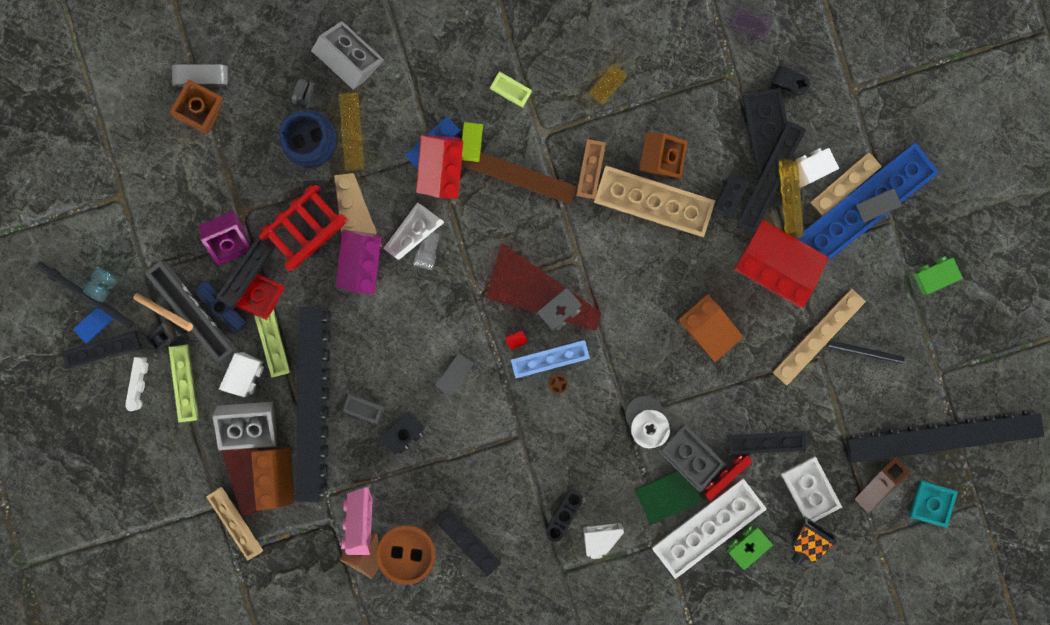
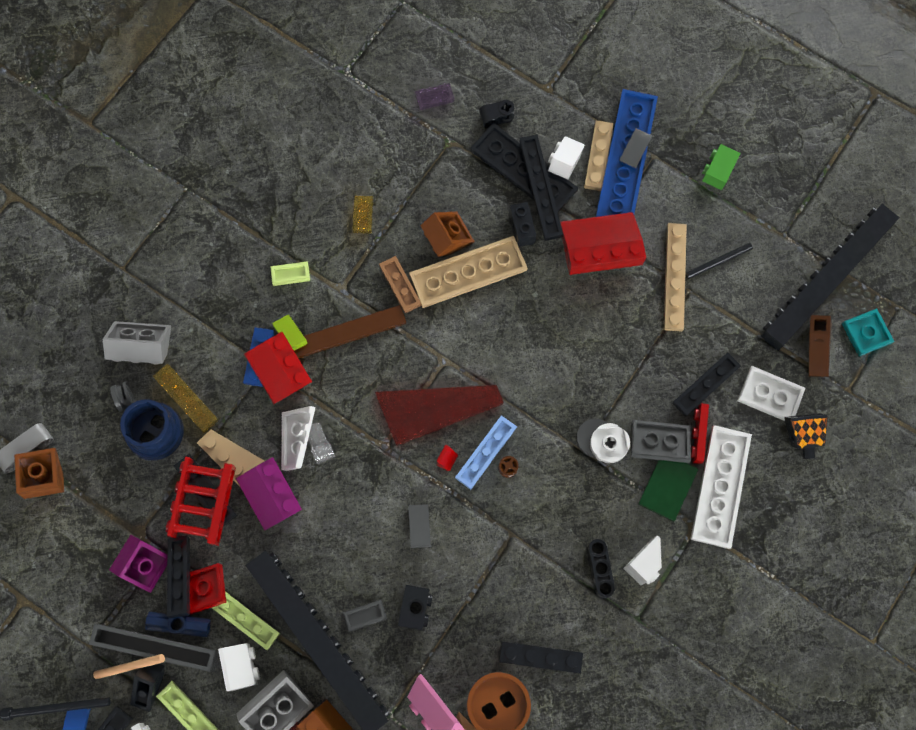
camera: 40 degrees left, 15 degrees down
clear light blue wheel [82,267,118,302] -> none
dark grey brick [537,288,582,331] -> none
dark orange slope [677,294,743,362] -> none
bright green brick [727,525,773,570] -> none
clear yellow plate [779,159,804,238] -> none

